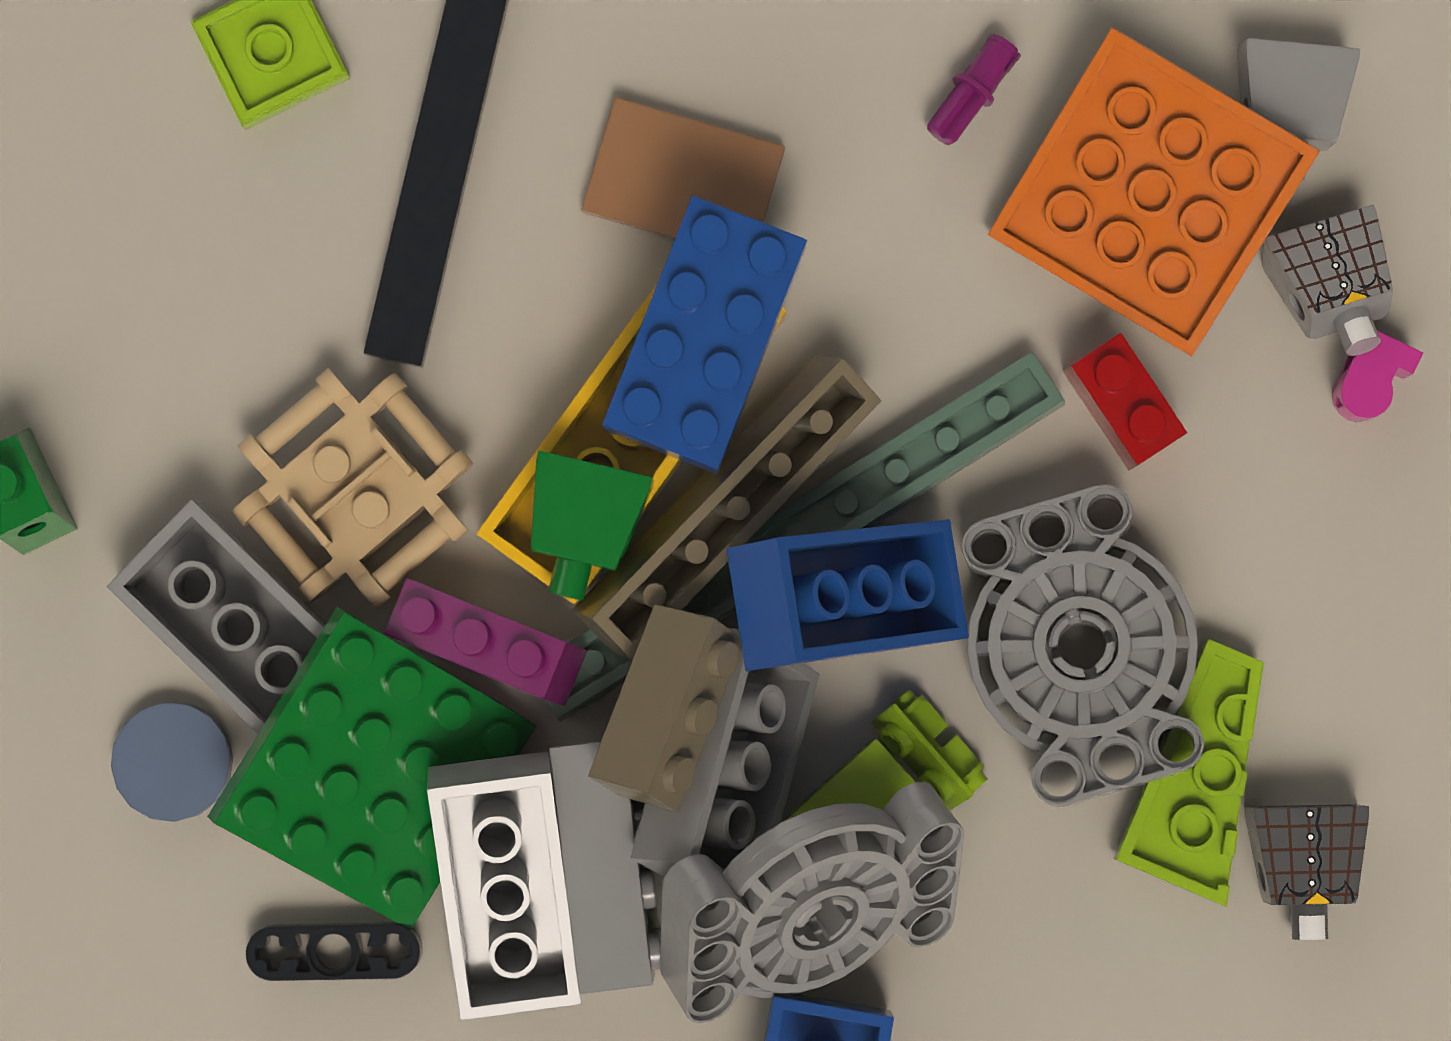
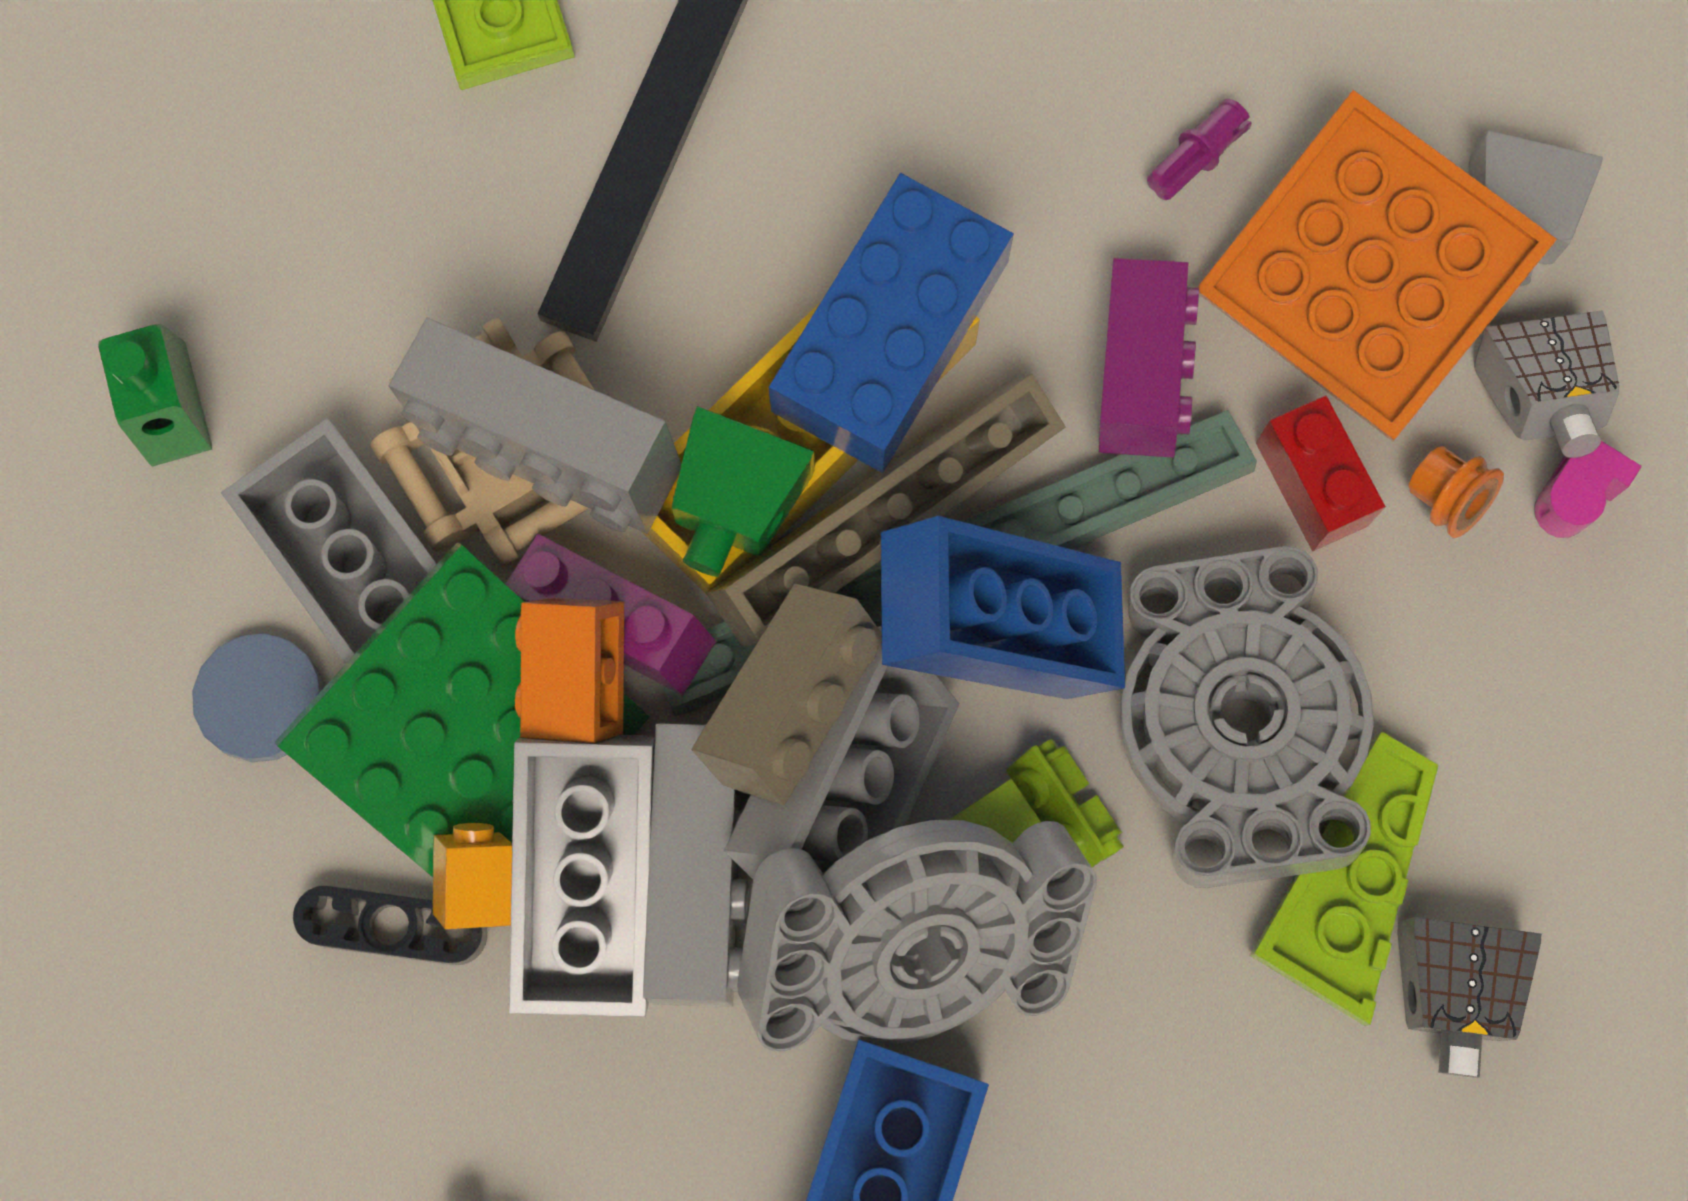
camera: 10 degrees right, 10 degrees down
medium nougat tile [581,97,785,239] -> none
none -> light grey brick [388,317,681,534]
none -> light orange brick [433,823,512,929]
none -> orange brick [515,598,624,743]
none -> magenta brick [1098,258,1199,458]
none -> orange piece [1408,446,1504,539]

